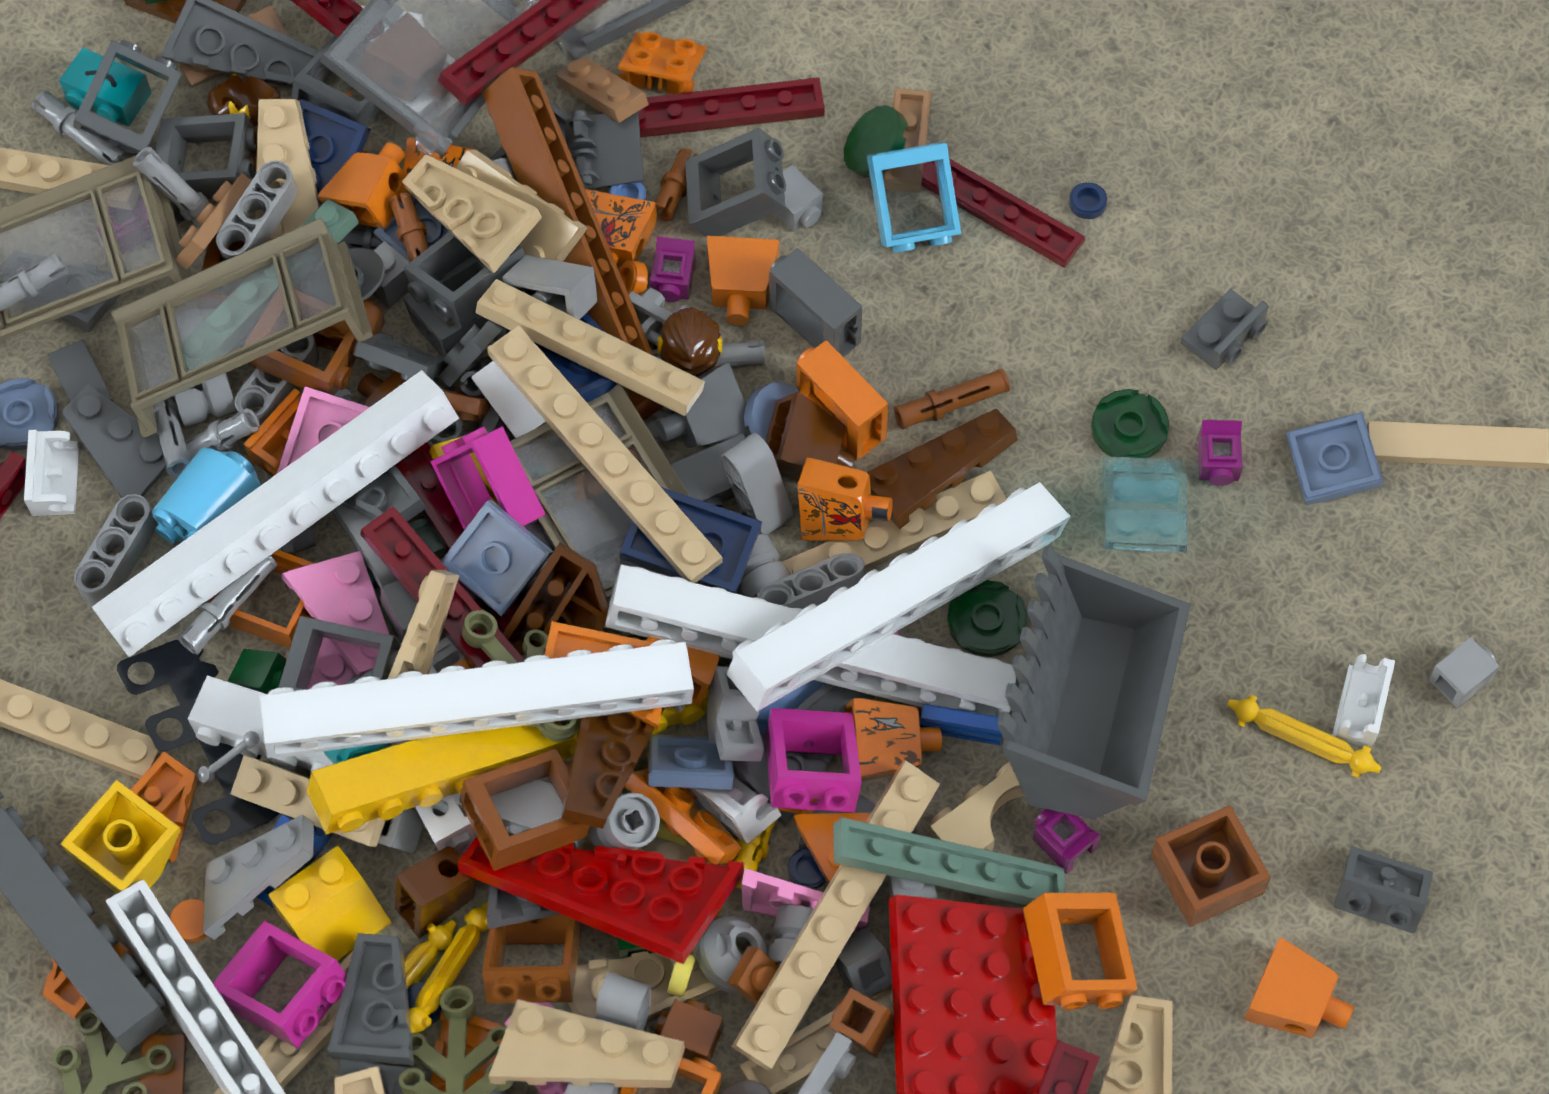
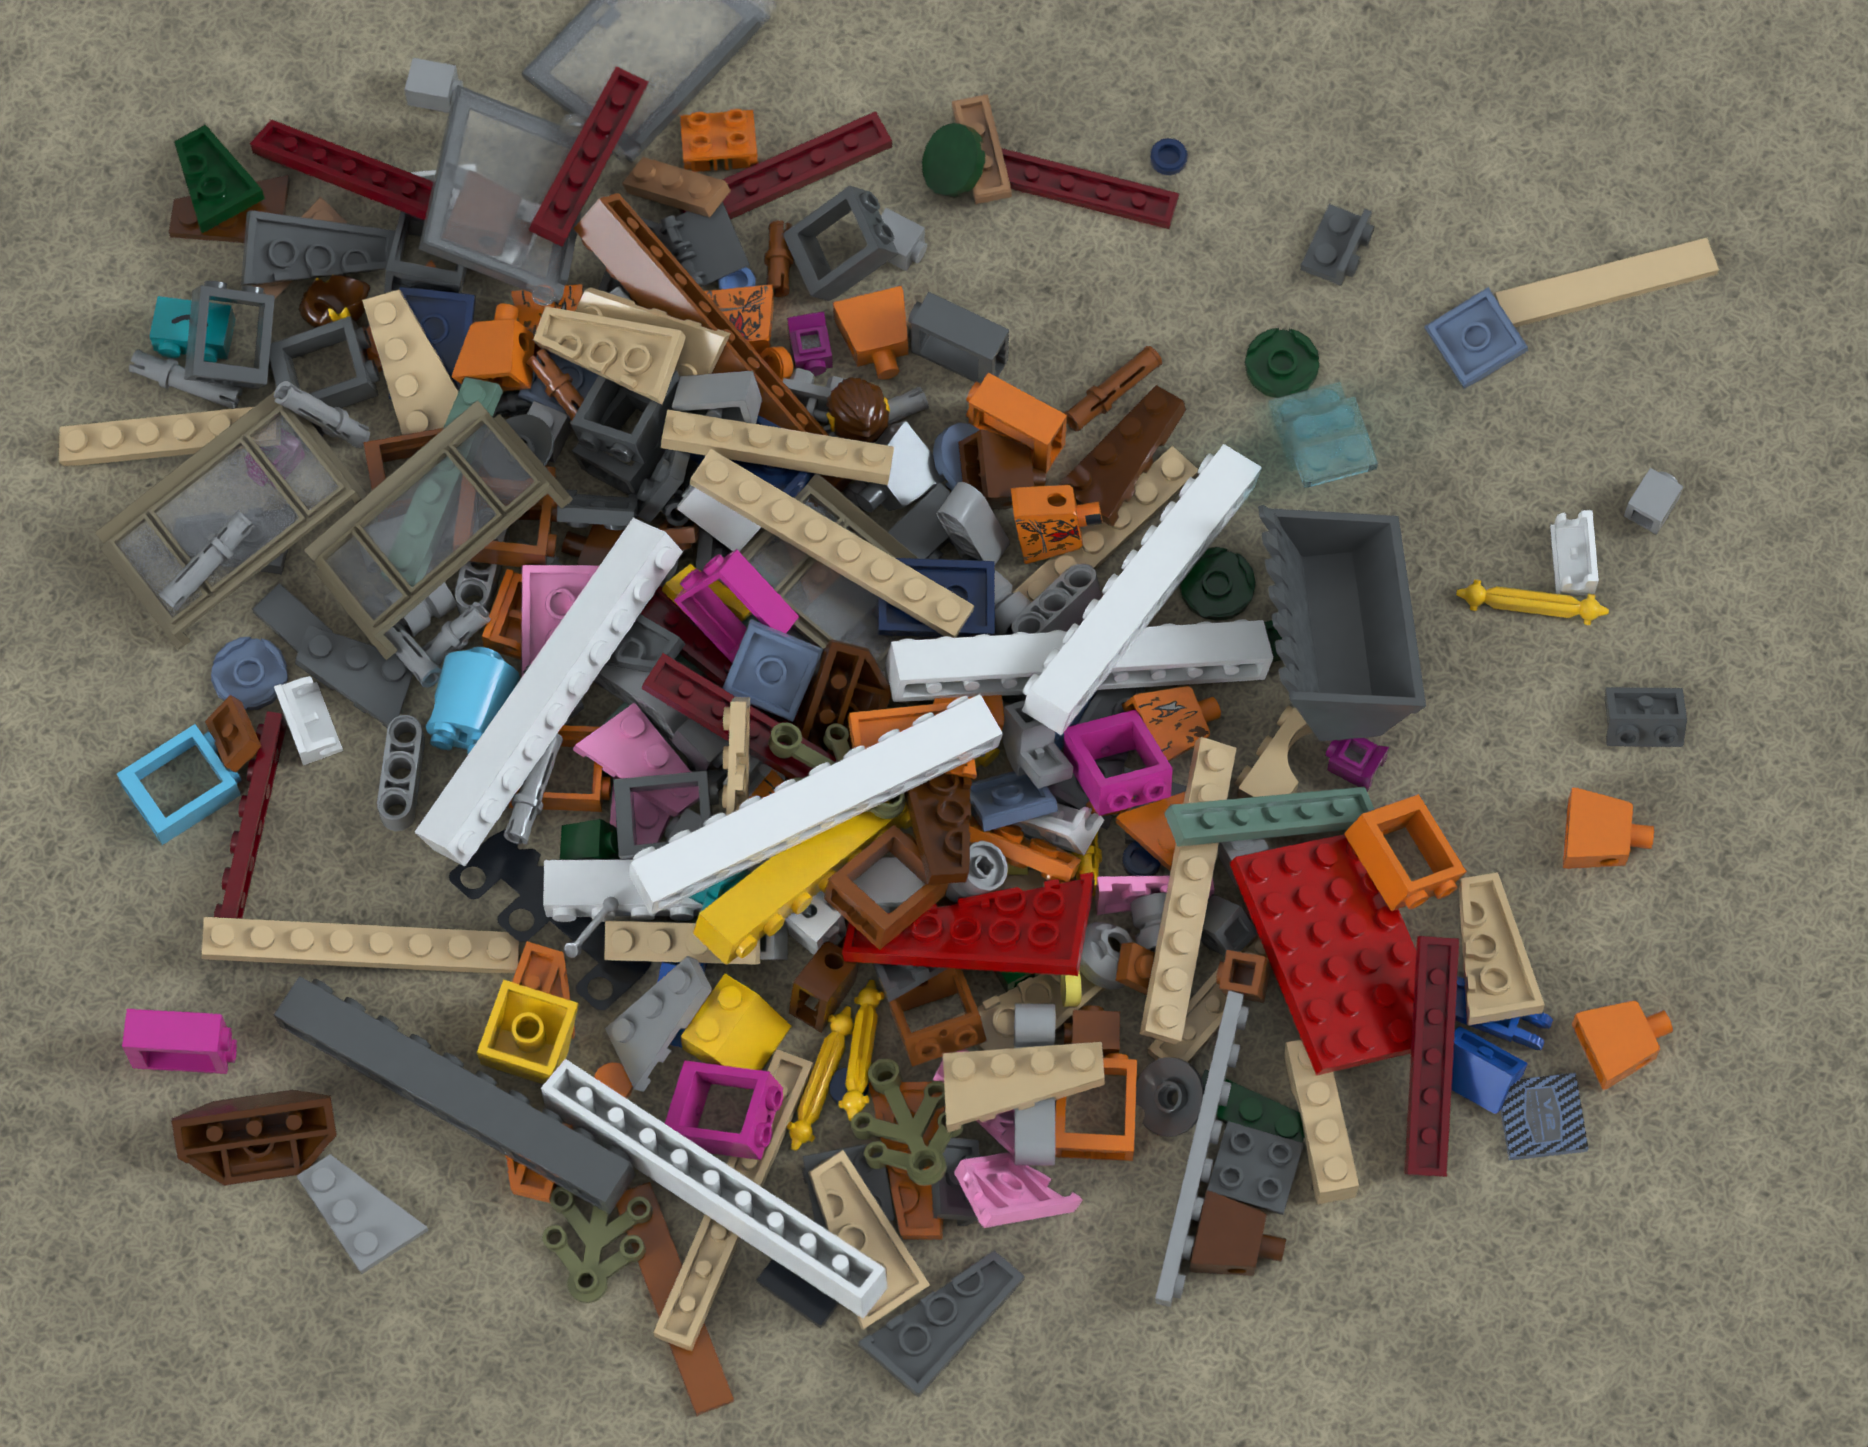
camera: 20 degrees left, 5 degrees up
medium nougat plate [175,173,252,269] -> none
light grey beam [216,160,297,260] -> none
dark grey wing [328,933,414,1065] -> none
medium azure window [867,142,961,253] -> none
blue tile [920,704,1002,746] -> none
dark orange brick [1151,805,1271,927] -> none
magenta window [1198,420,1242,486] -> none

